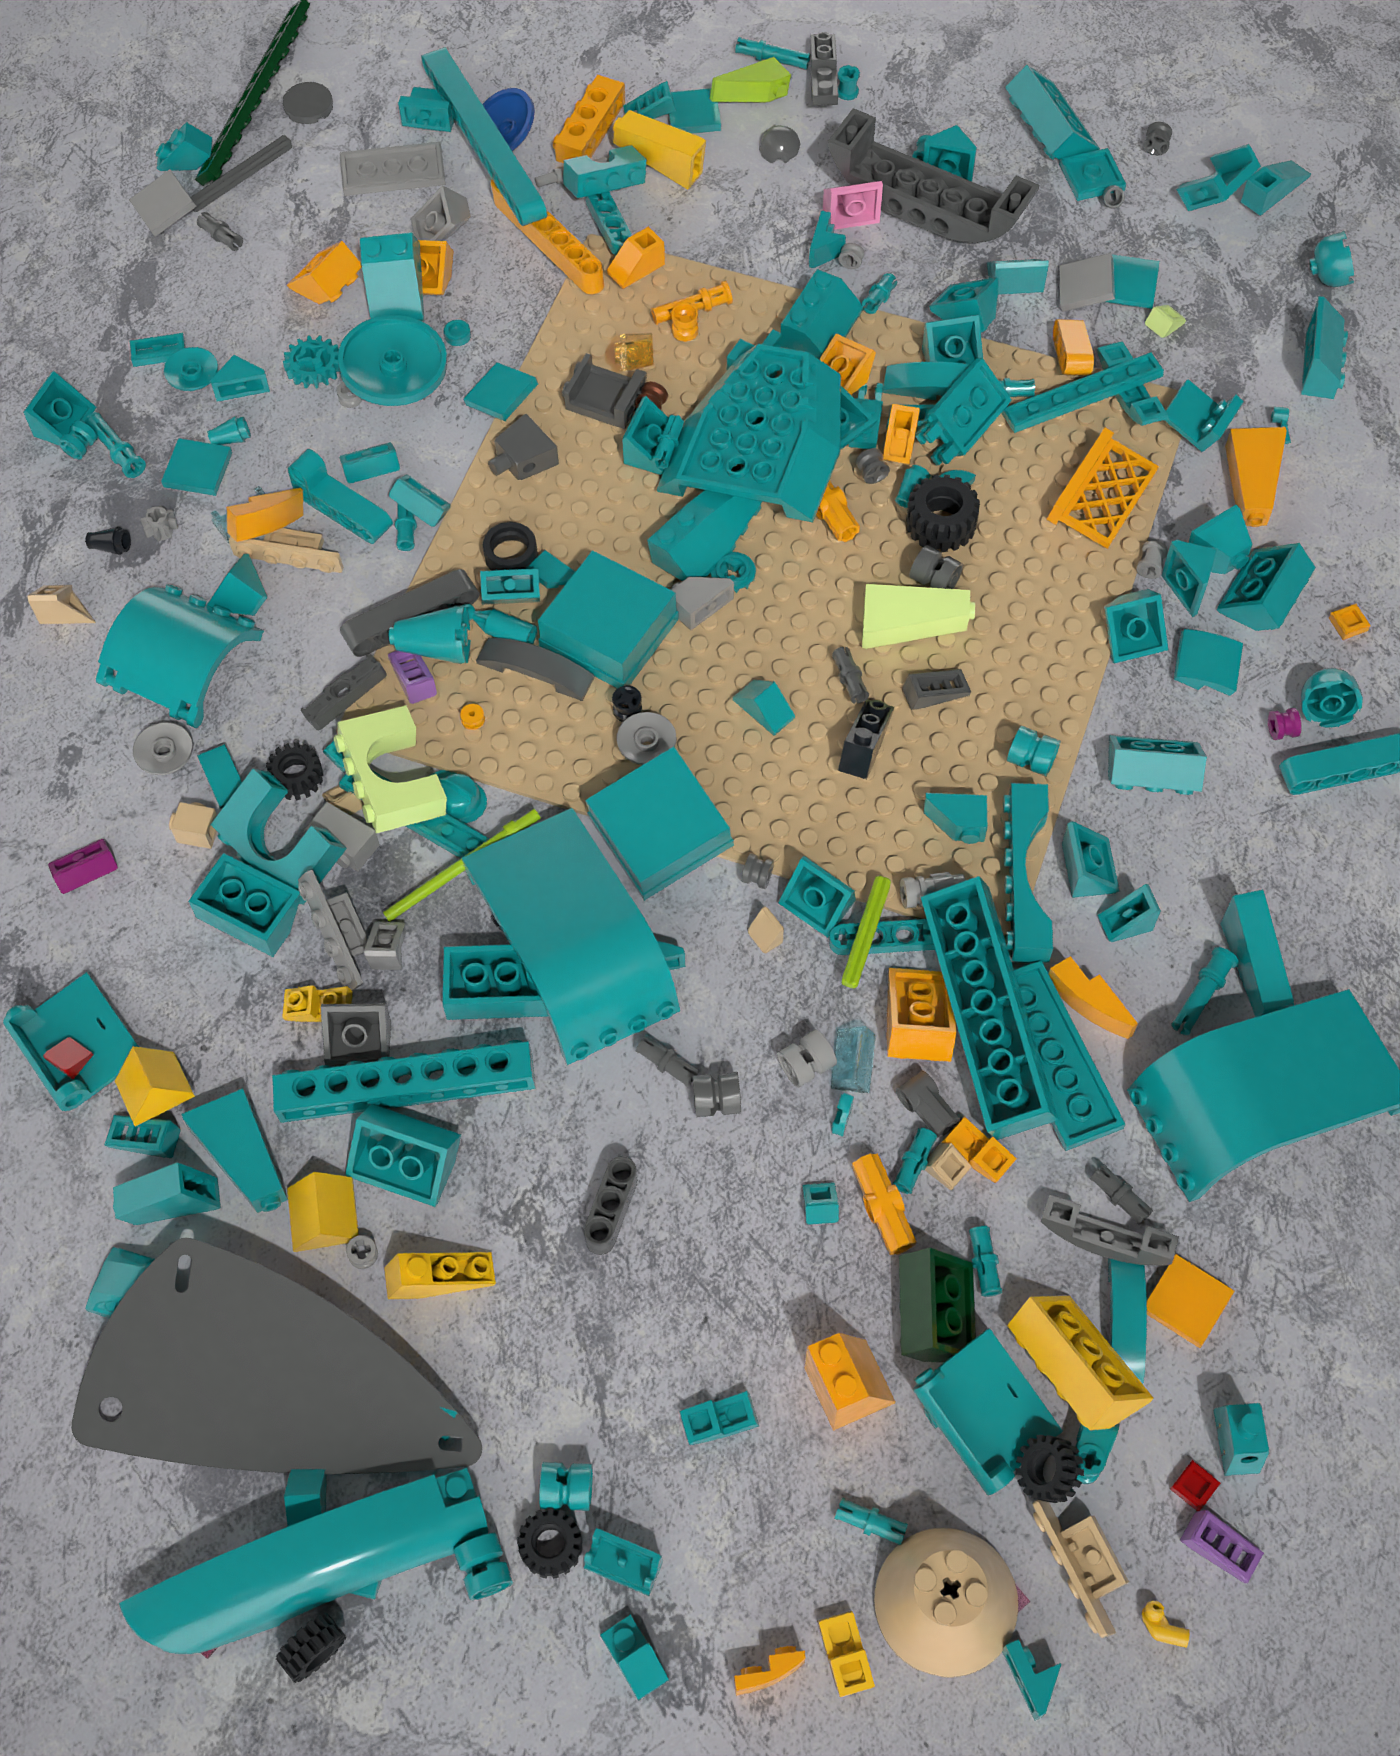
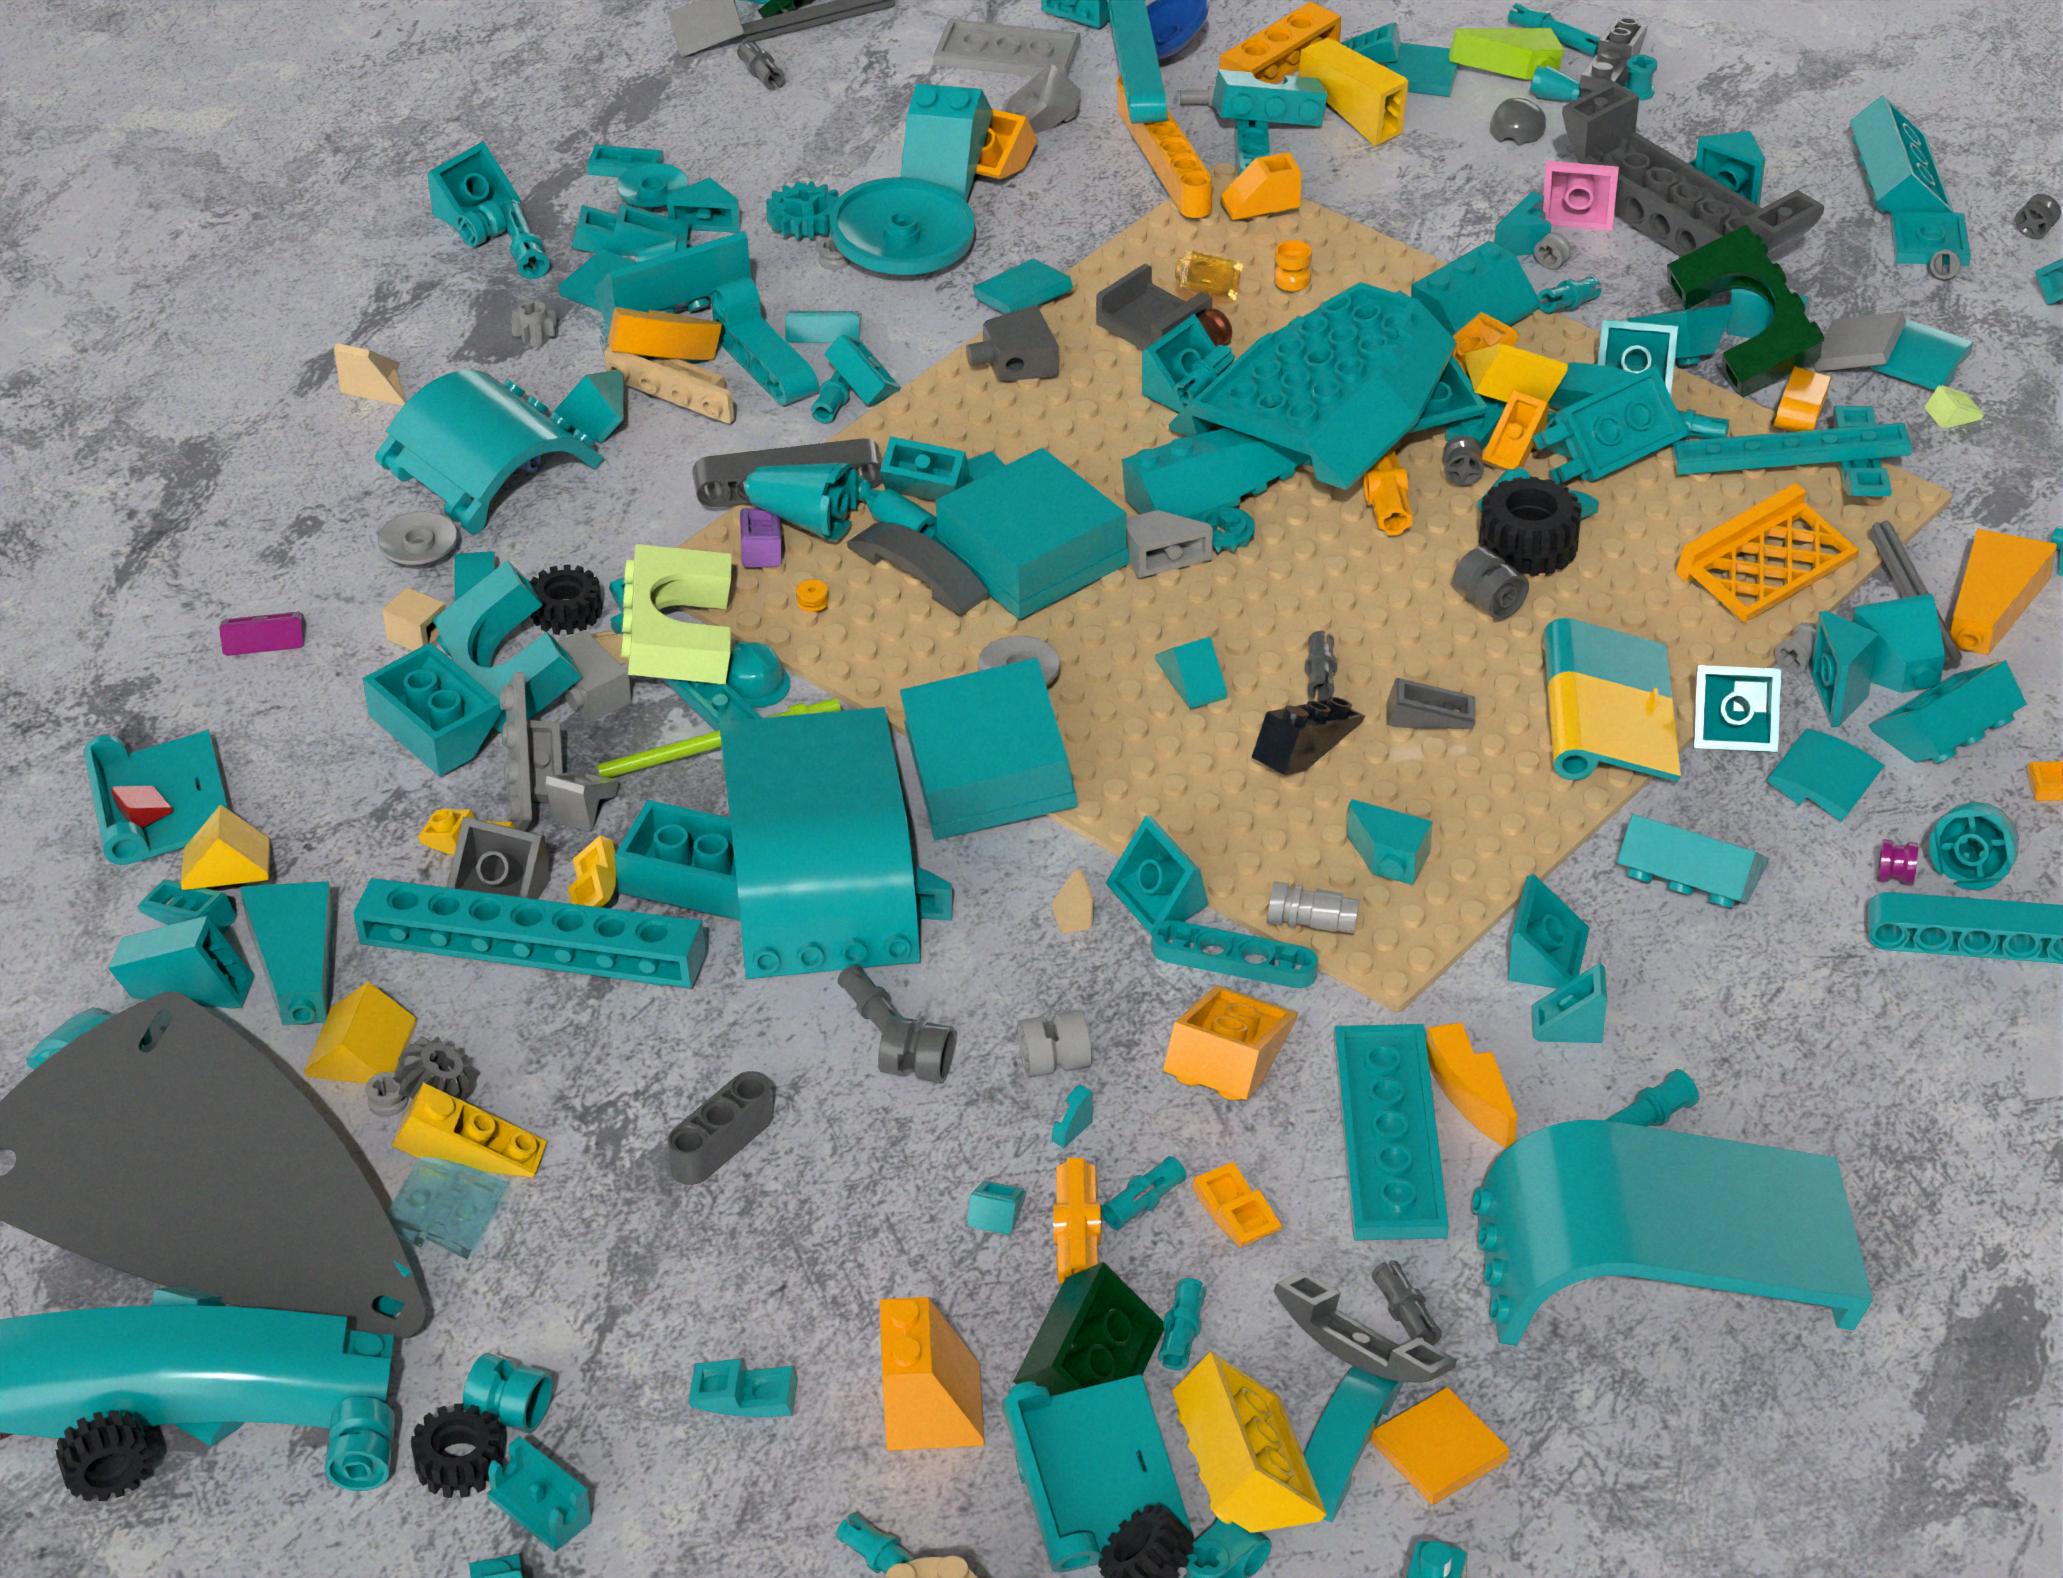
camera: 20 degrees right, 20 degrees down
black cone [85,527,131,555] -> none
light orange slope [287,241,362,305] -> none
dark grey piece [301,654,387,731] -> none
teal slope [345,1104,461,1207] -> none
teal tile [444,320,471,346] -> none
black tyre [482,522,538,571] -> none
black wheel [612,685,642,722] -> none
light orange pin [651,281,733,325] -> none
dark grey wheel [741,853,774,889] -> none
clear light blue slope [830,1026,876,1093] -> none
lime axle [841,876,891,989] -> none
yellowish green slope [862,584,975,649] -> none
dark grey piece [896,1071,960,1138] -> none
teal brick [921,876,1059,1140] -> none
tan slope [925,1143,972,1190] -> none
teal arch [1003,783,1053,963] -> none
teal wheel [1007,725,1061,777] -> none
teal bracket [1165,380,1244,452] -> none
teal slope [1220,889,1295,1017] -> none
none -> clear light blue slope [386,1156,509,1260]
none -> dark grey gear [393,1036,474,1101]
none -> yellow slope [568,835,616,907]
none -> teal slope [571,203,689,256]
none -> teal slope [594,231,751,332]
none -> yellow slope [1465,343,1568,402]
none -> teal cone [1529,65,1582,102]
none -> door [1544,618,1681,782]
none -> dark green arch [1667,224,1824,397]
none -> dark grey axle [1871,520,1962,671]

